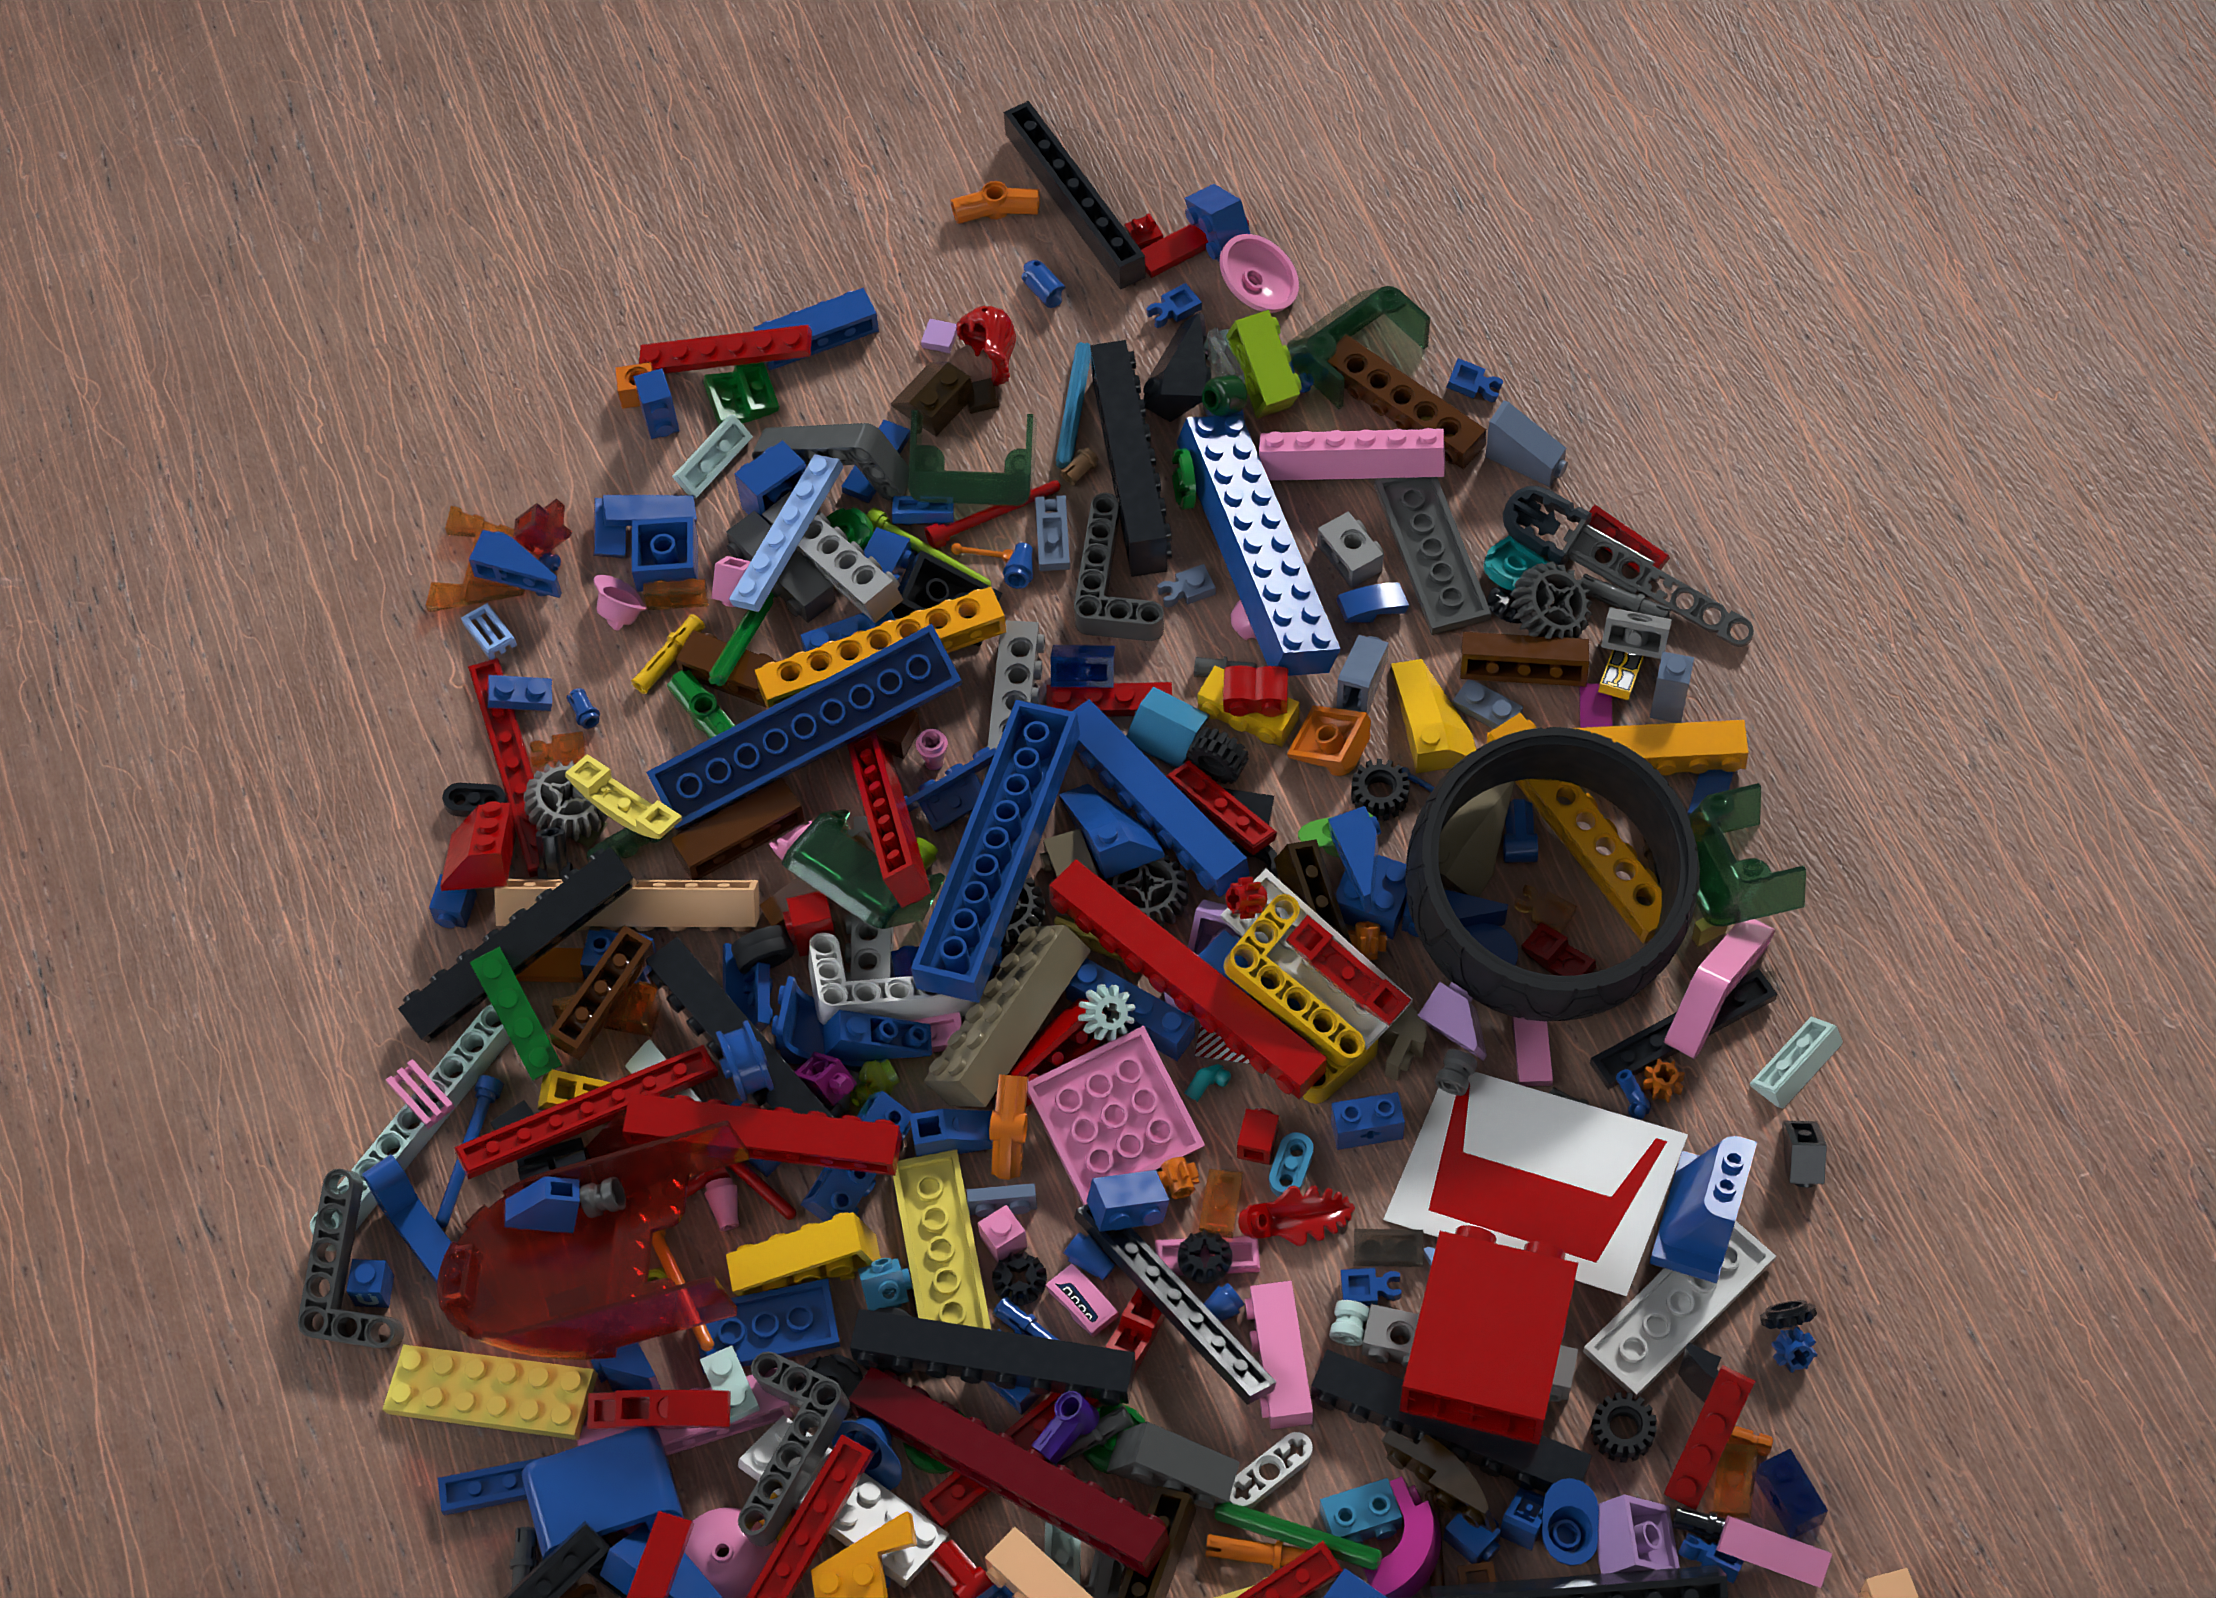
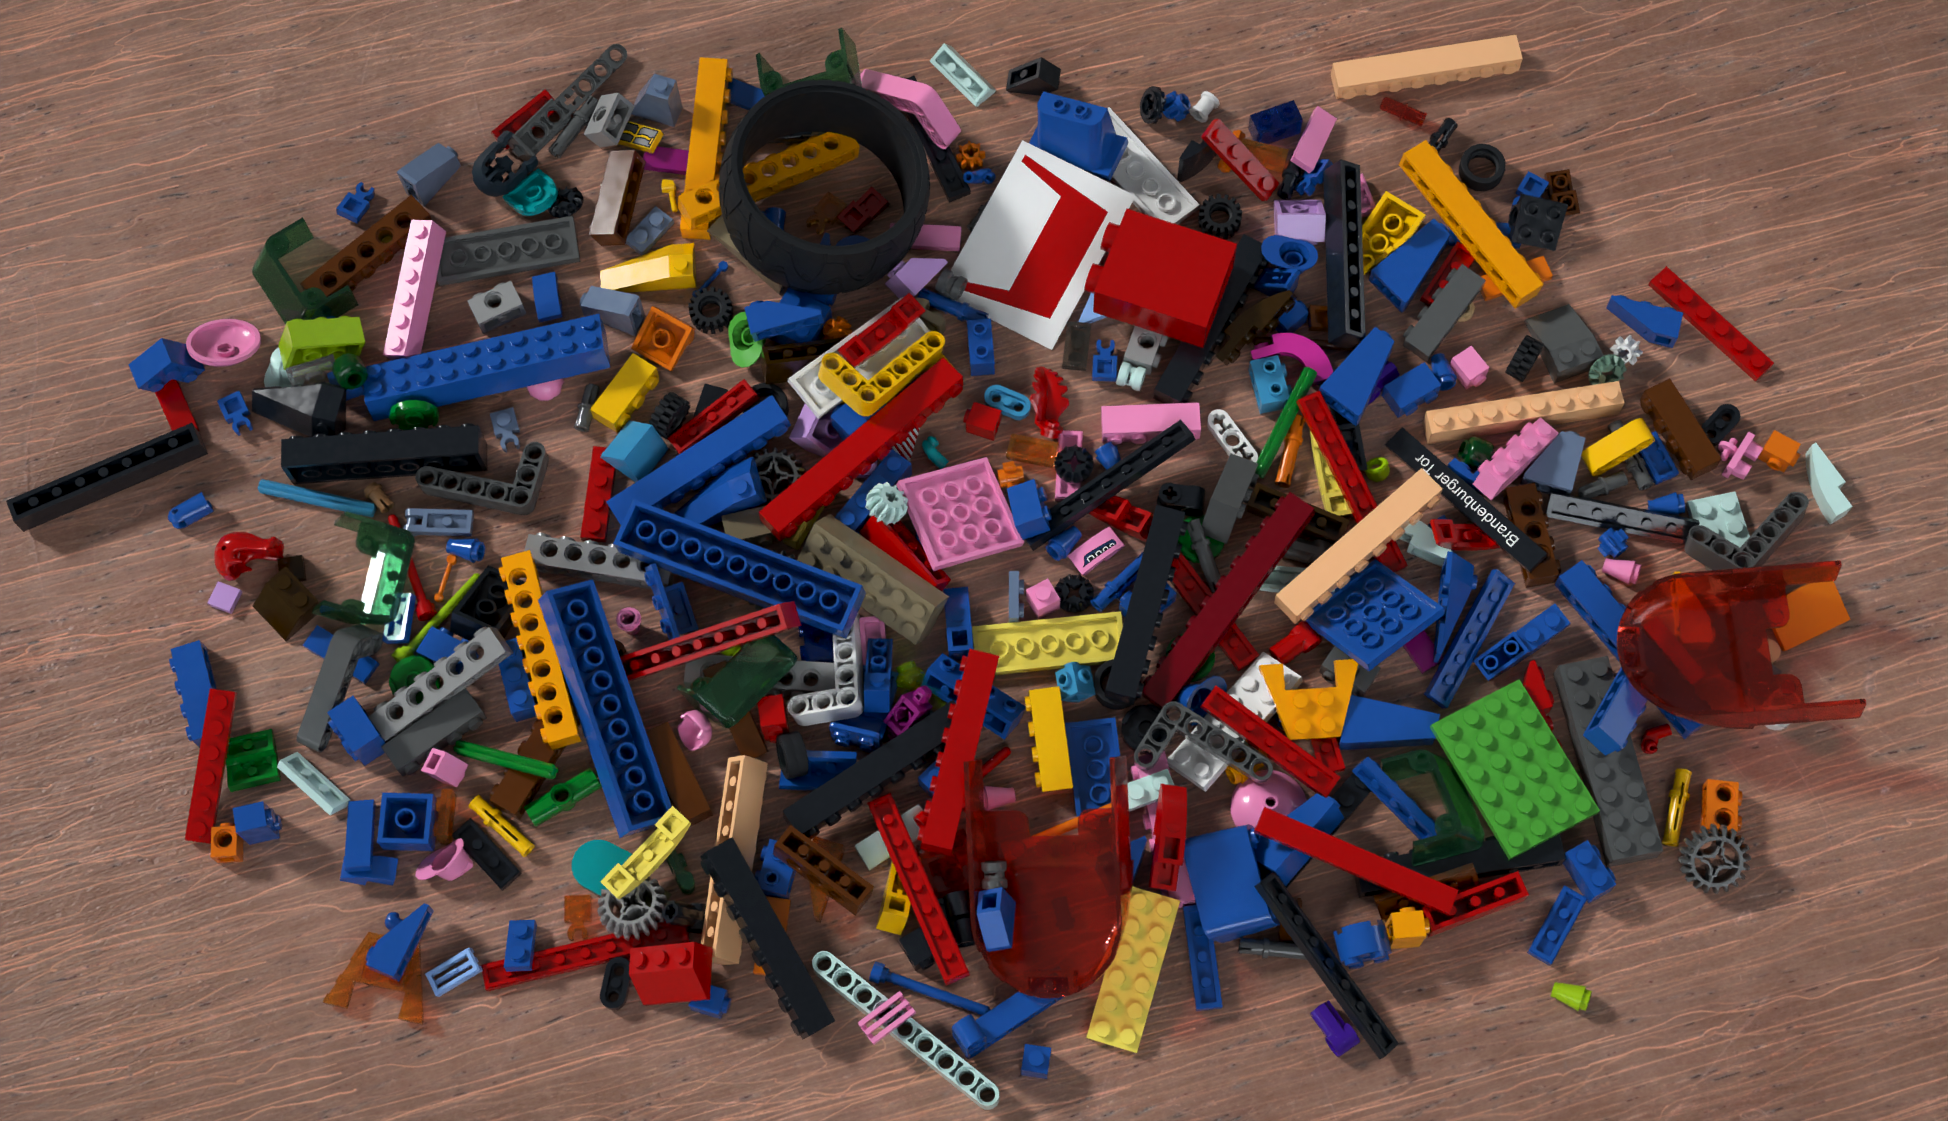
camera: 85 degrees left, 10 degrees up
dark grey beam [298,1169,404,1348] -> none
green brick [470,947,563,1082] -> none
clear red brick [513,499,572,556] -> none
blue pin [567,688,600,729] -> none
blue wheel [715,1020,774,1102] -> none
light blue plate [729,454,844,612] -> none
orange piece [950,181,1040,224] -> none
orange piece [989,1074,1029,1180] -> none
dark purple piece [1031,1391,1099,1465] -> none
clear blue brick [1050,645,1115,688] -> none
red tile [1124,213,1163,250] -> none
red brick [1223,665,1288,717] -> none
red gear [1226,877,1267,919] -> none
dark grey gear [1510,562,1593,639] -> none
none -> black tile [452,818,522,891]
none -> teal tile [572,840,632,897]
none -> yellow hand [661,179,678,212]
none -> blue pin [917,288,988,321]
none -> black piece [1157,483,1206,517]
none -> white bush [1189,91,1220,123]

